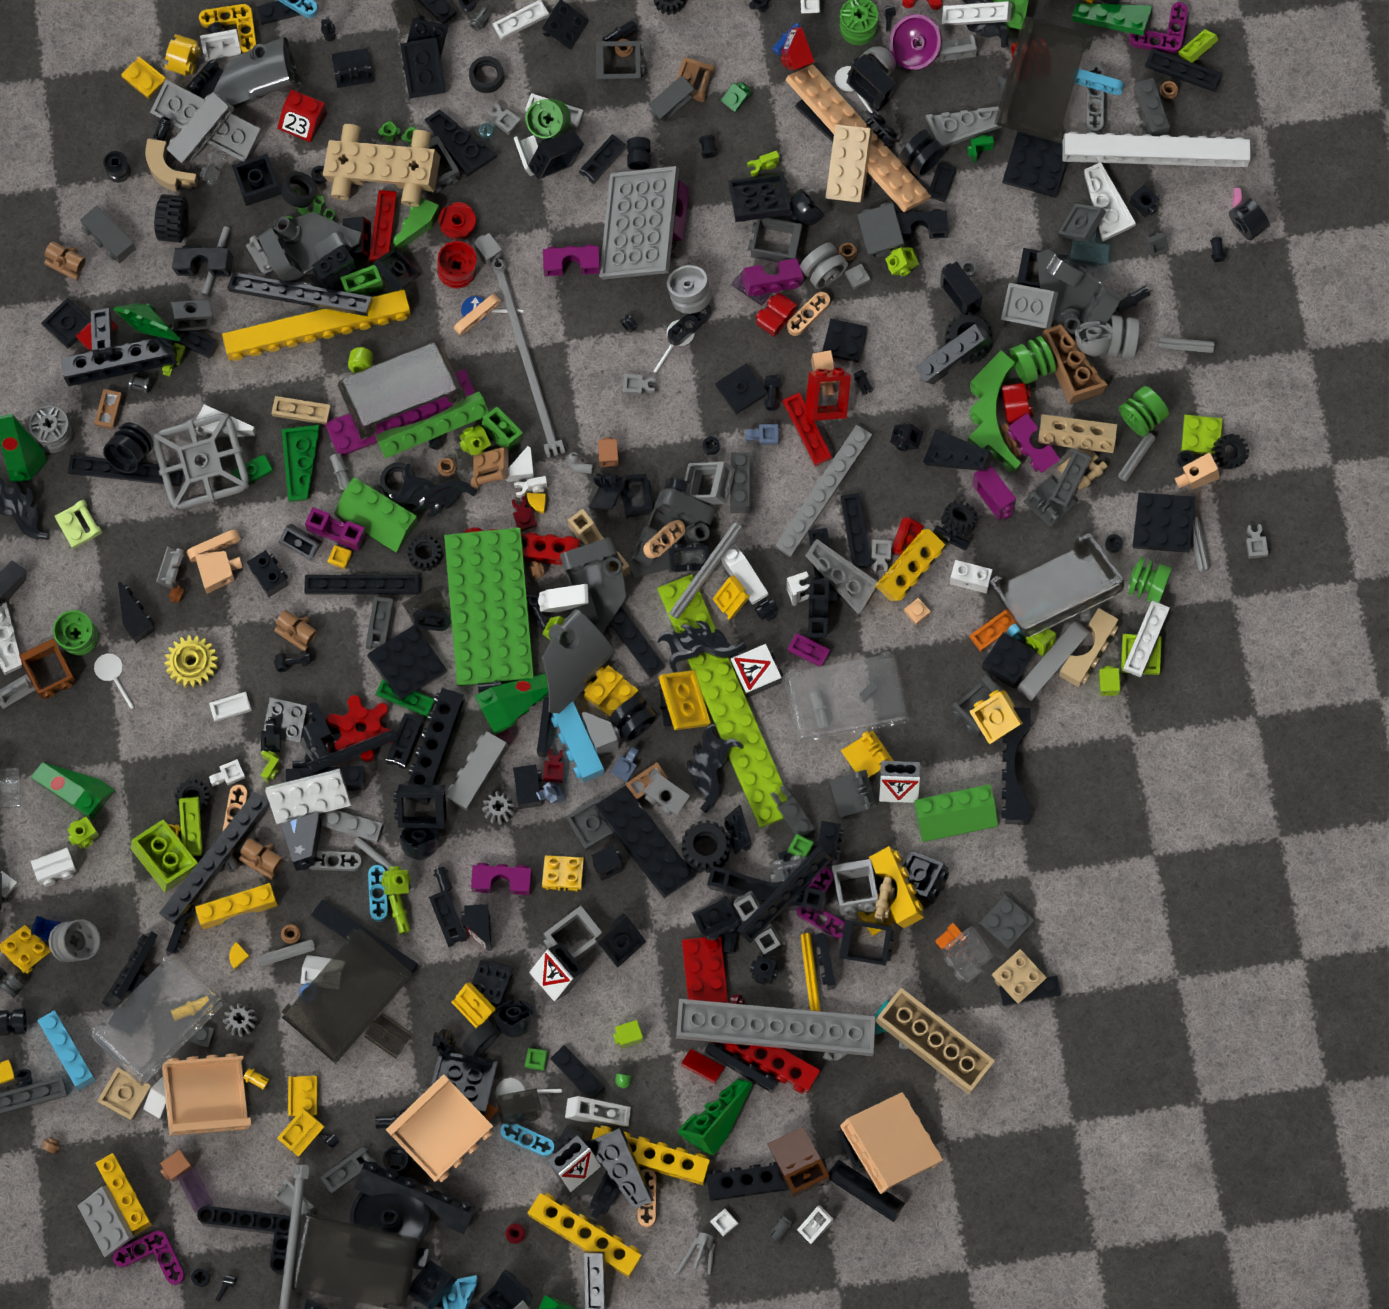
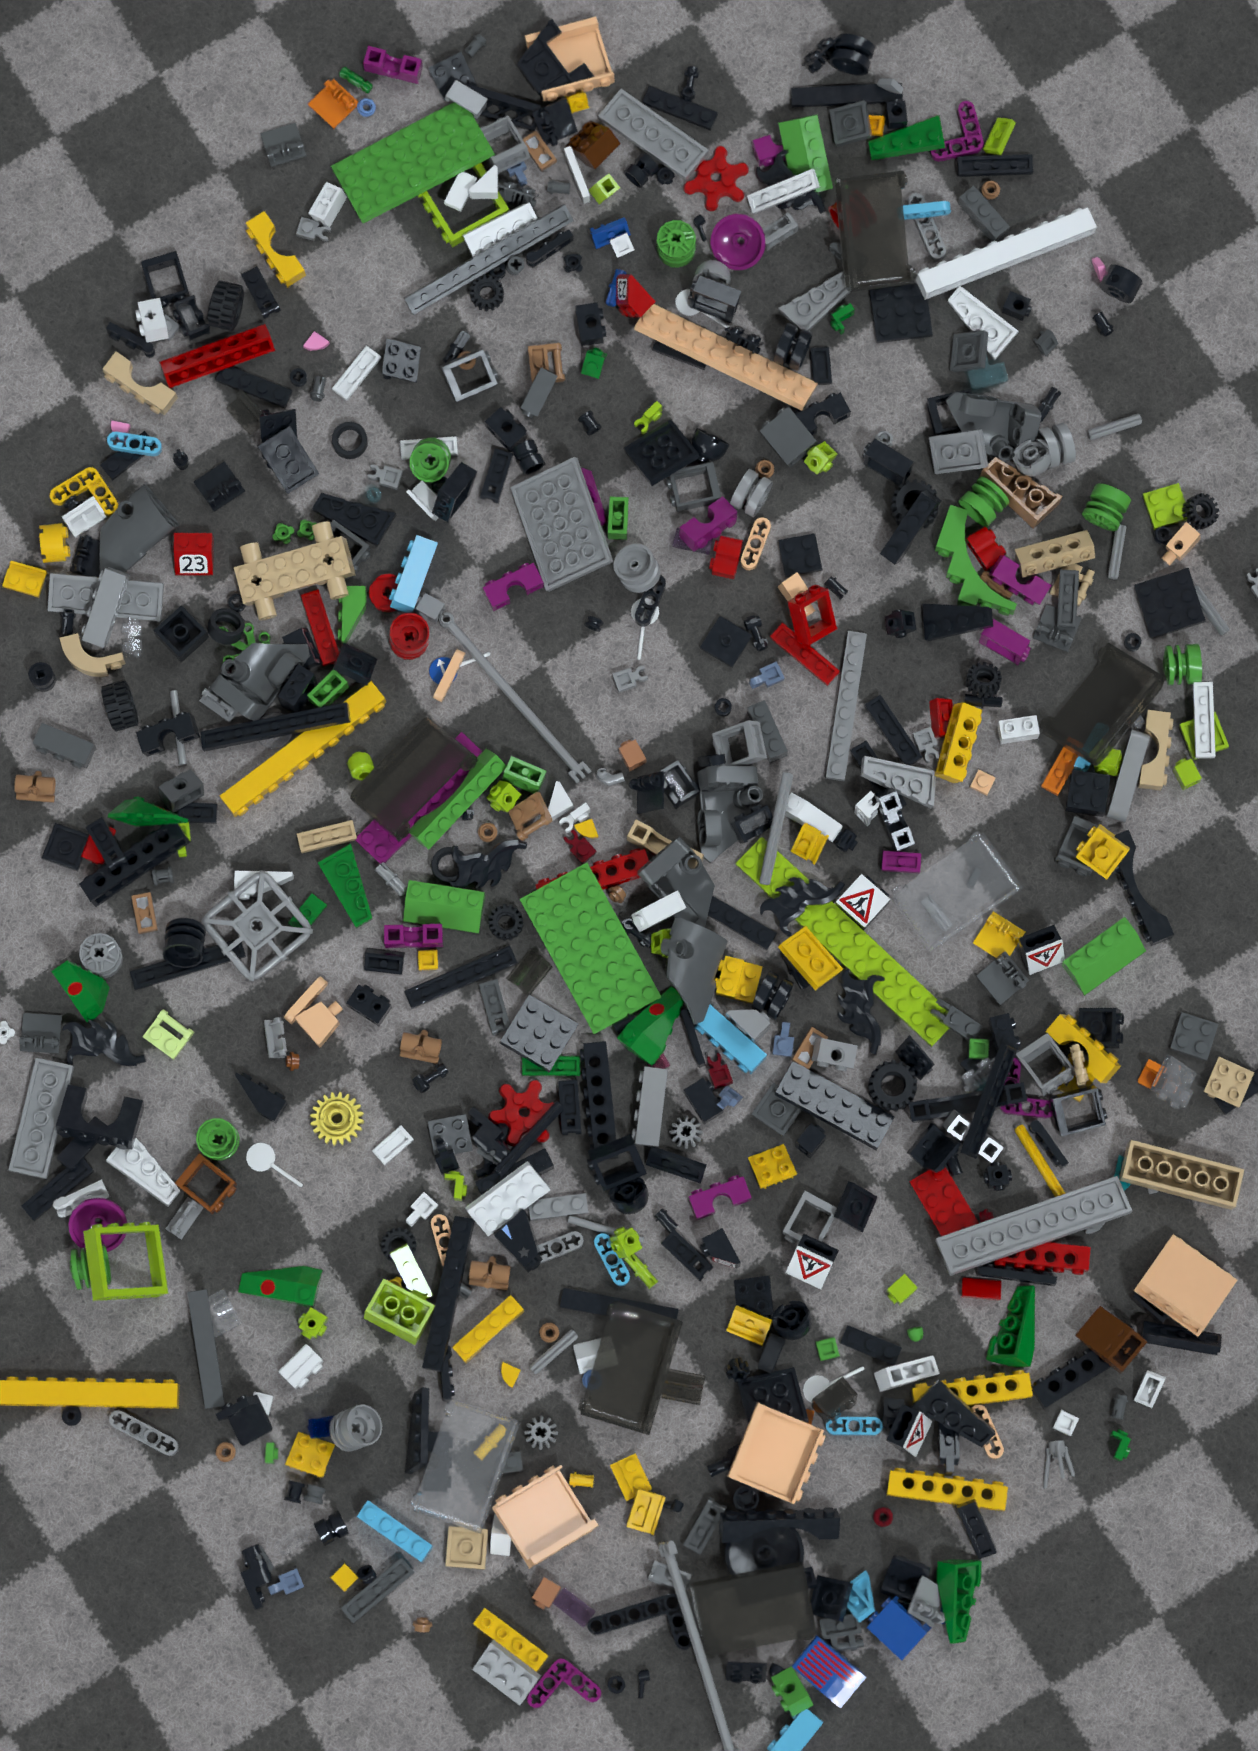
camera: 25 degrees left, 5 degrees up
black plate [412,609,451,631] -> none
light nougat beam [643,520,685,559] -> none
tan plate [825,124,873,203] -> none
light grey plate [845,264,870,289] -> none
none -> medium azure brick [389,535,438,613]
none -> black brick [484,407,527,453]
none -> black brick [575,302,607,347]
none -> bright green brick [608,497,629,540]
none -> black plate [646,1146,707,1184]
none -> green bracket [1110,1429,1131,1462]

